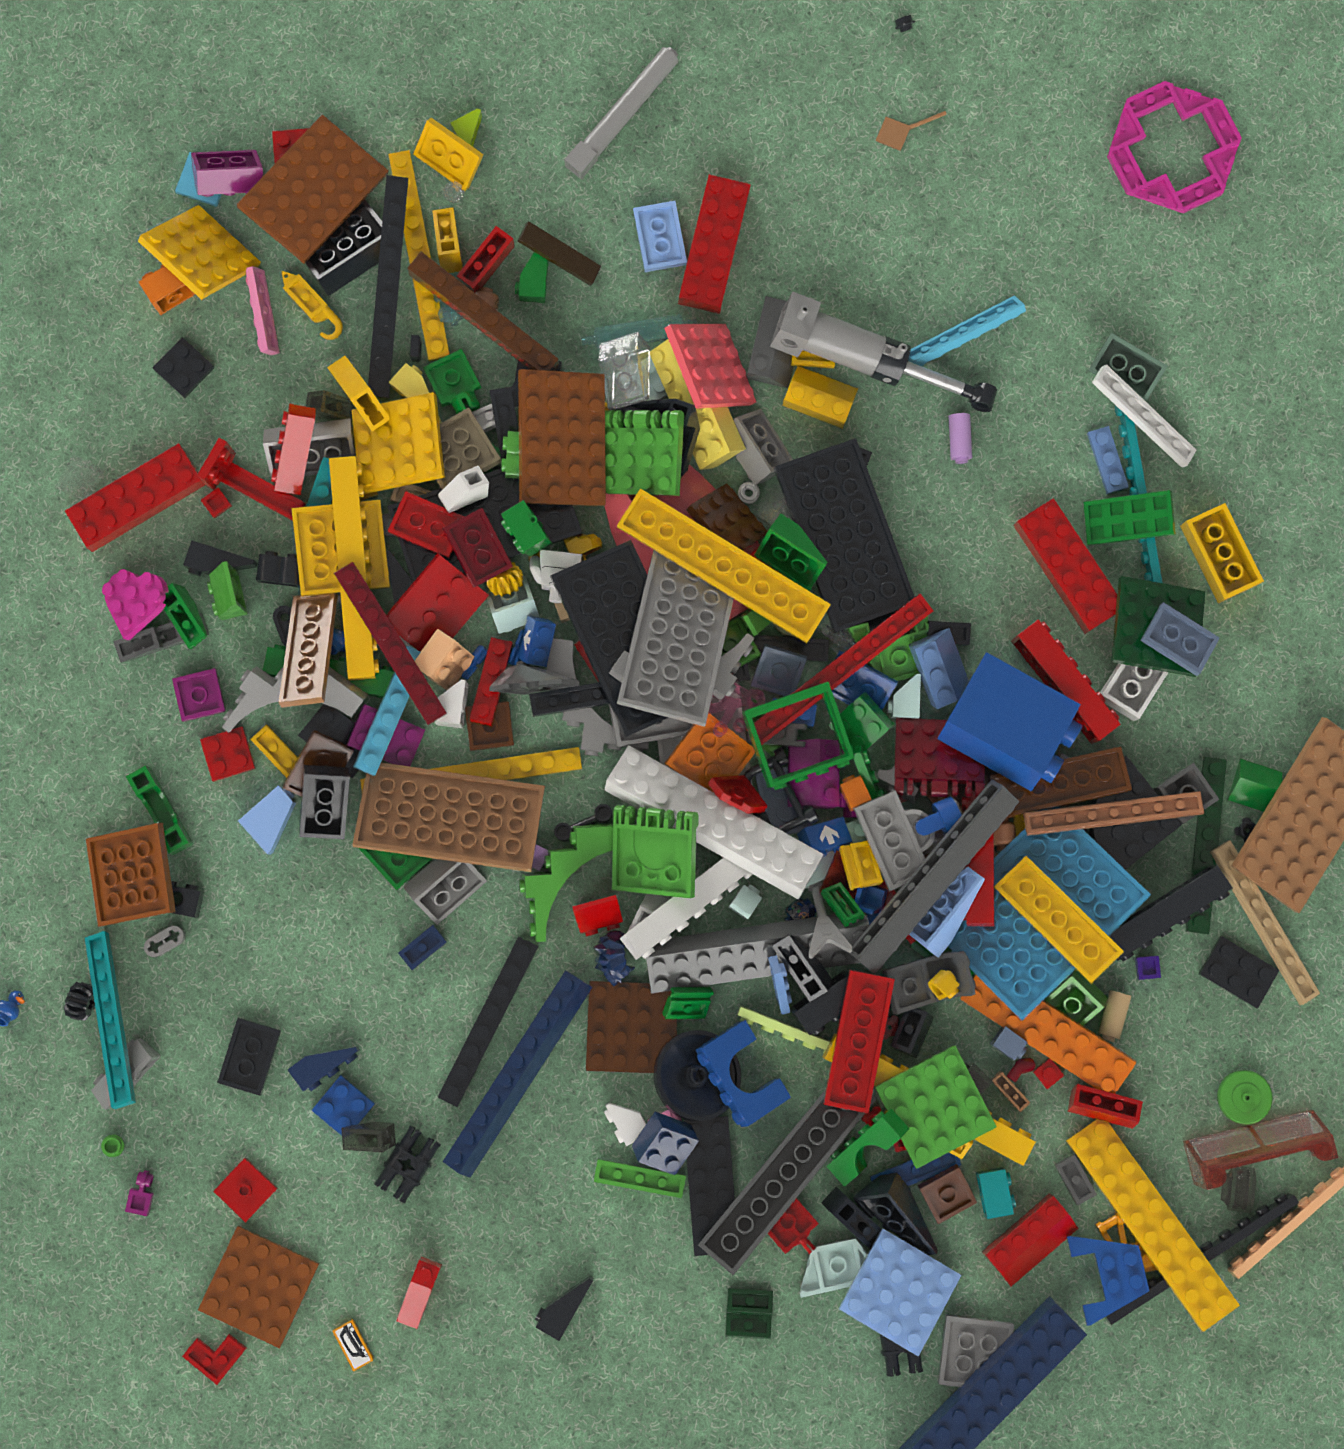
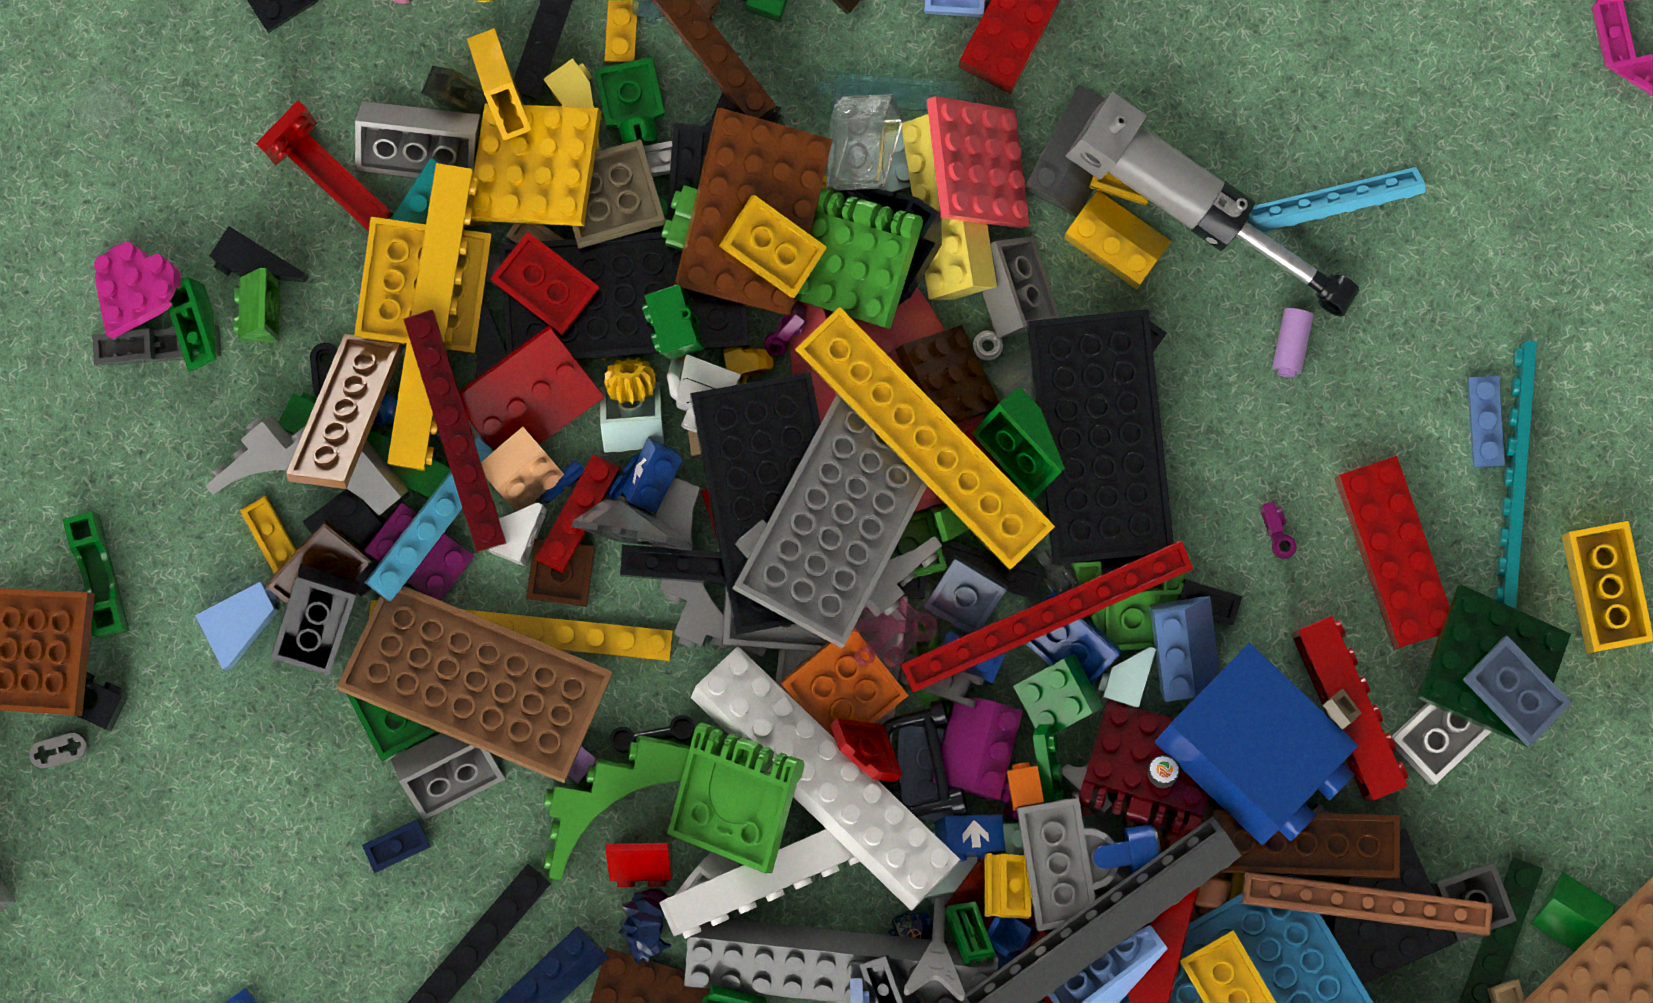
camera: 25 degrees right, 0 degrees up
red brick [65,443,205,552] -> none
magenta plate [172,668,226,722] -> none
red plate [200,726,256,782] -> none
red plate [201,488,232,519] -> none
black plate [217,1018,282,1096] -> none
black brick [256,551,300,587] -> none
brick [271,404,316,495] -> none
dark blue slope [288,1046,360,1092] -> none
black tile [410,335,422,362] -> none
white slope [438,466,489,513] -> none
dark red plate [442,508,513,588] -> none
light aqua slope [728,884,762,920] -> none
green window [741,682,855,790] -> none
green plate [1083,490,1176,546] -> none
sand green slope [1088,333,1168,401] -> none
white plate [1092,364,1196,468] -> none
black plate [1234,817,1256,843] -> none
none -> yellow plate [719,195,827,298]
none -> magenta plate [764,301,807,356]
none -> tile [1147,755,1179,788]
none -> magenta plate [1259,502,1296,559]
none -> dark tan plate [1323,689,1361,729]

